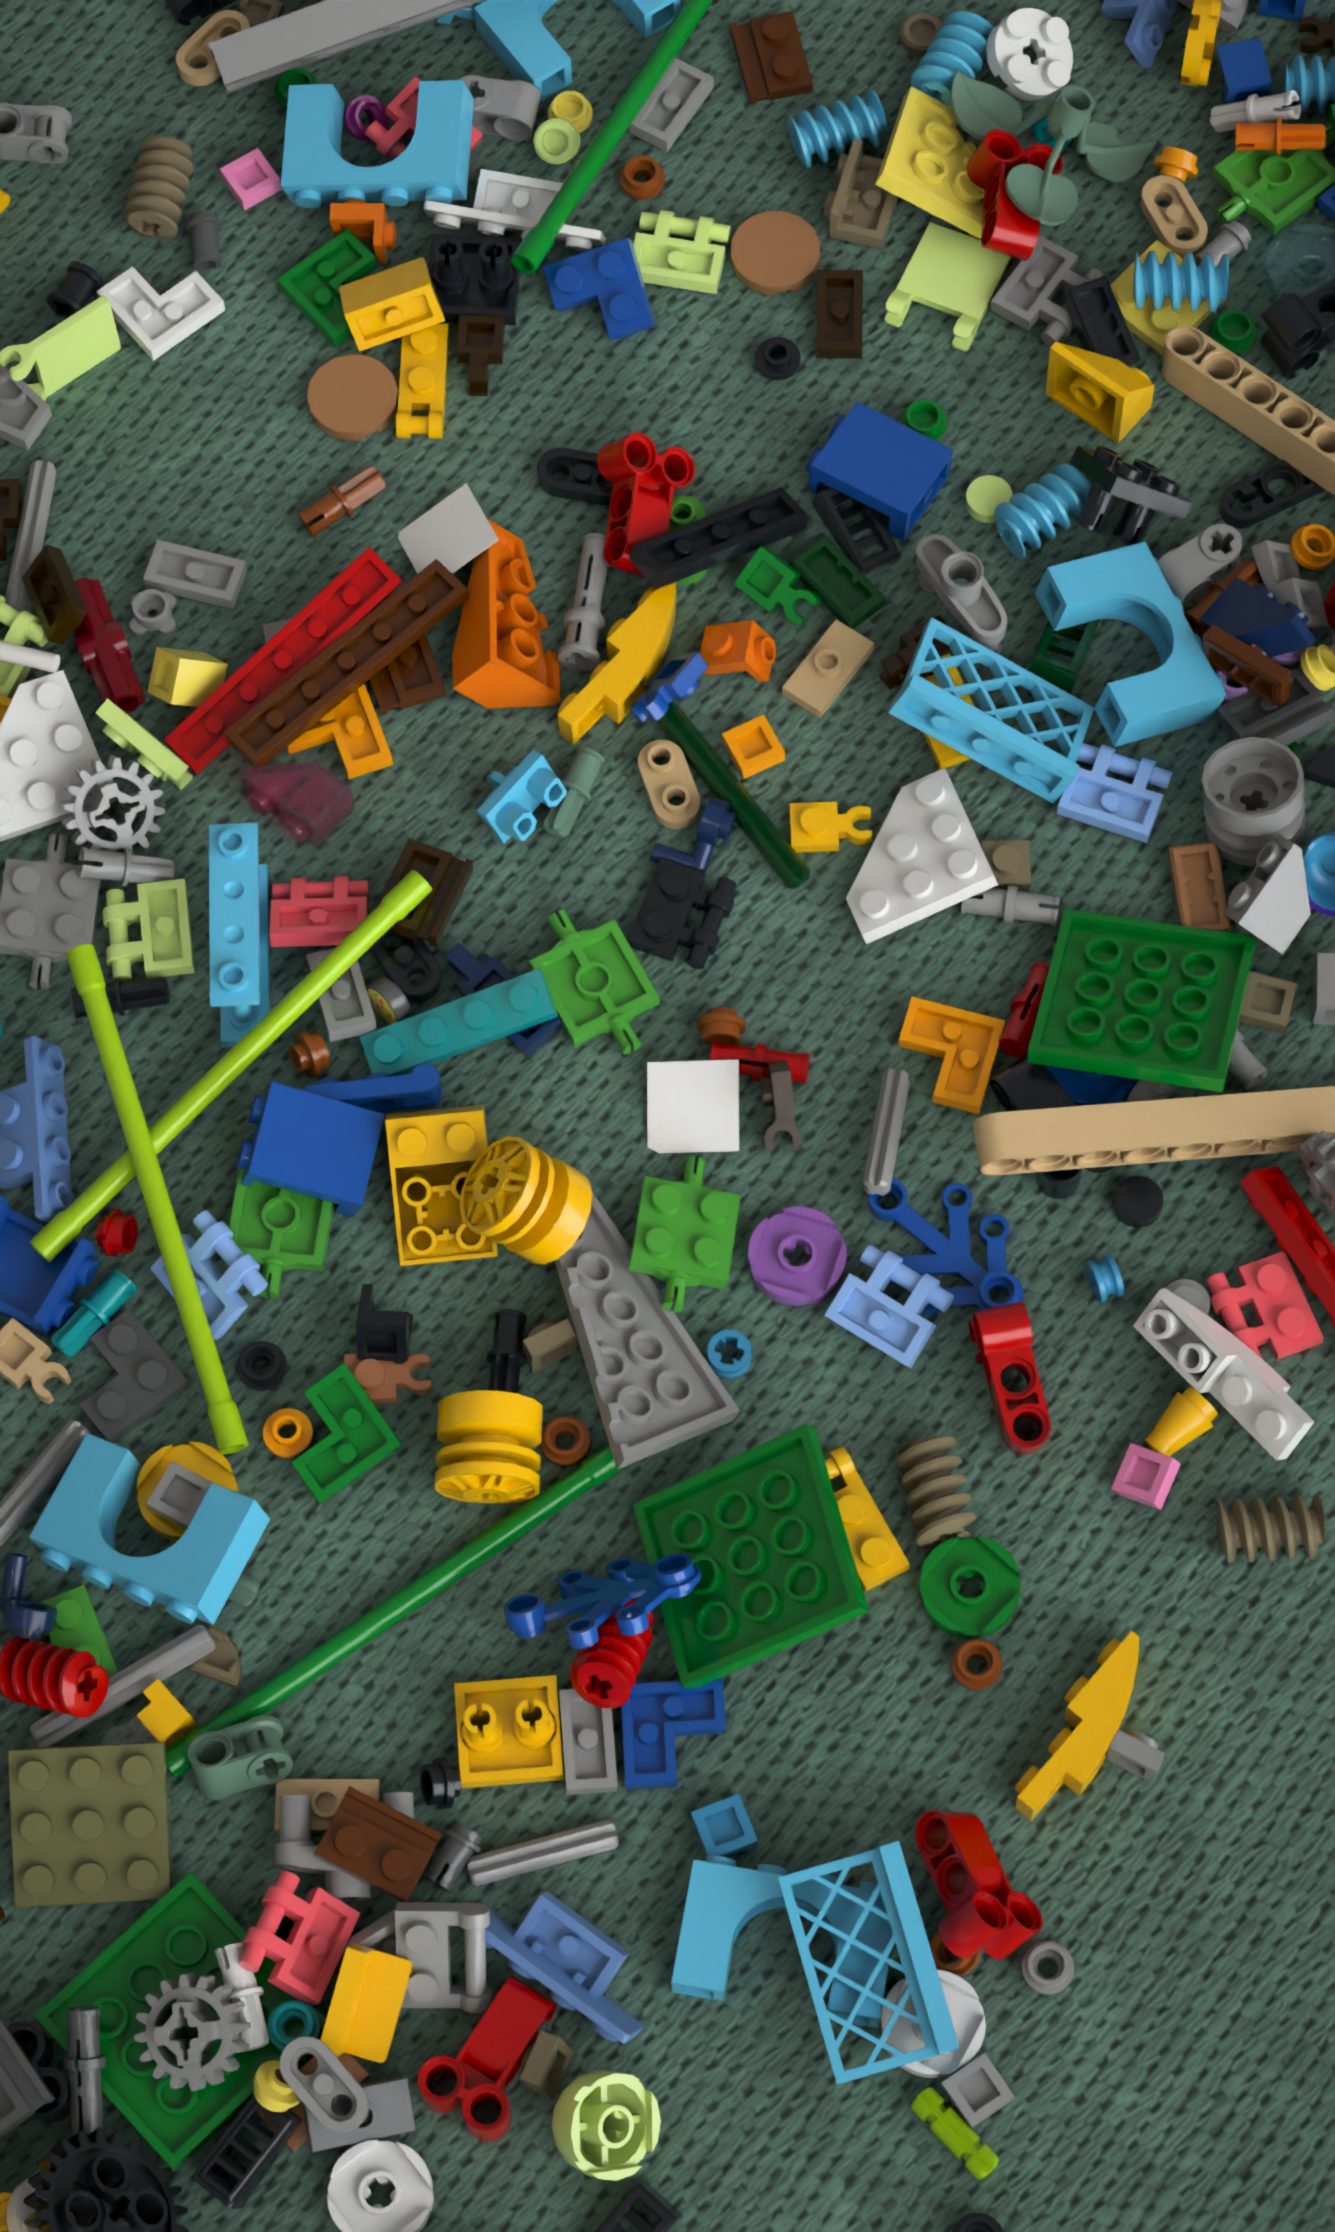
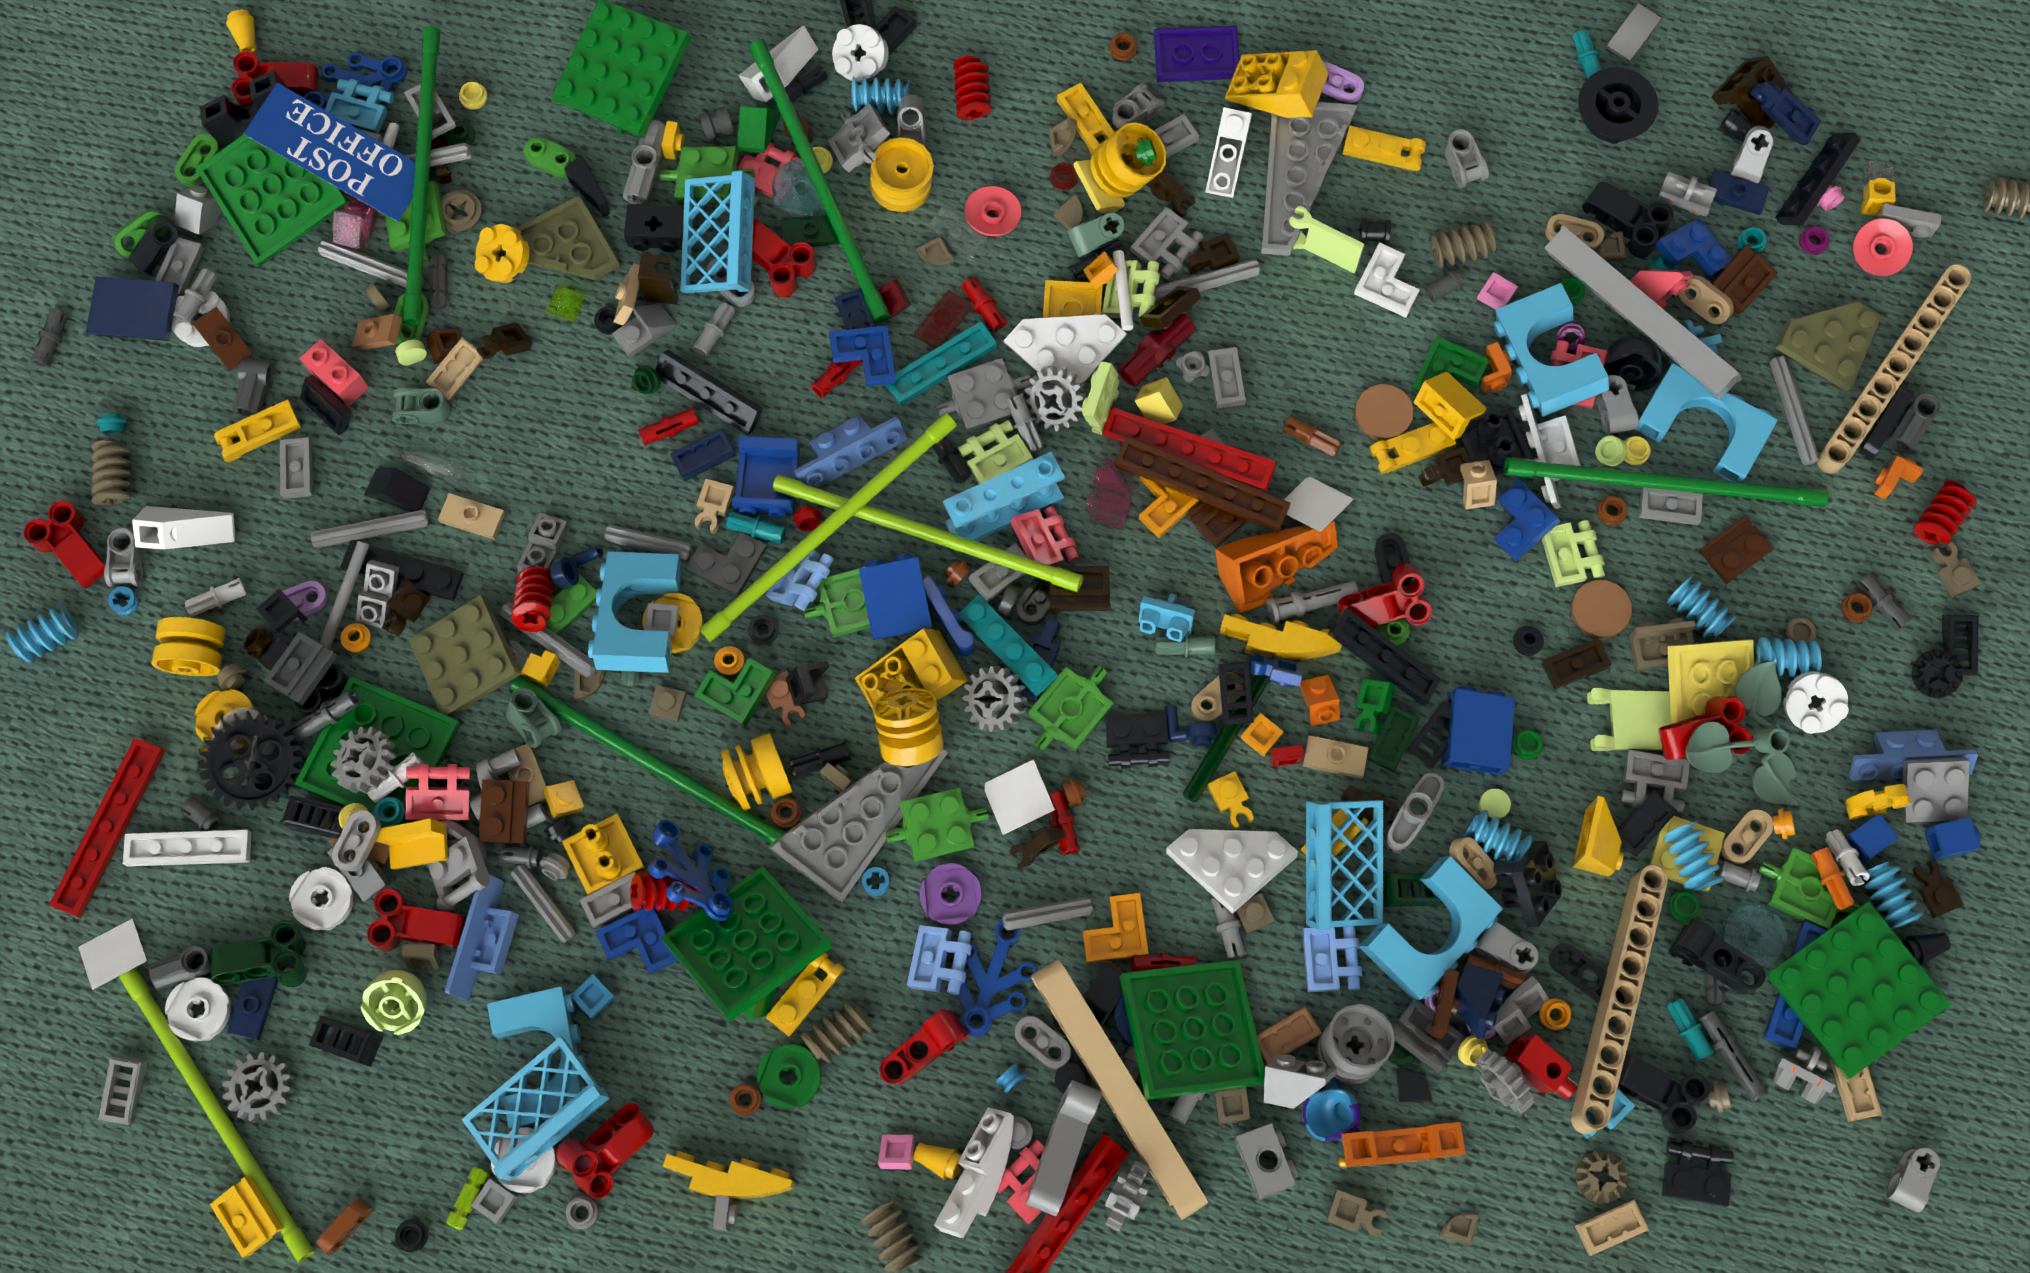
camera: 65 degrees right, 5 degrees up
none -> light grey plate [540,853,570,881]
none -> yellow plate [543,780,584,819]
none -> dark tan plate [648,685,686,723]
none -> light grey gear [962,666,1027,732]
none -> light grey plate [1014,1016,1071,1069]
none -> light grey beam [1025,1080,1102,1216]
none -> black slope [1218,662,1254,725]
none -> red tile [1270,745,1304,767]
none -> tan plate [1449,837,1497,890]
none -> tan bracket [1460,460,1497,510]
none -> black cylinder [1603,336,1662,392]

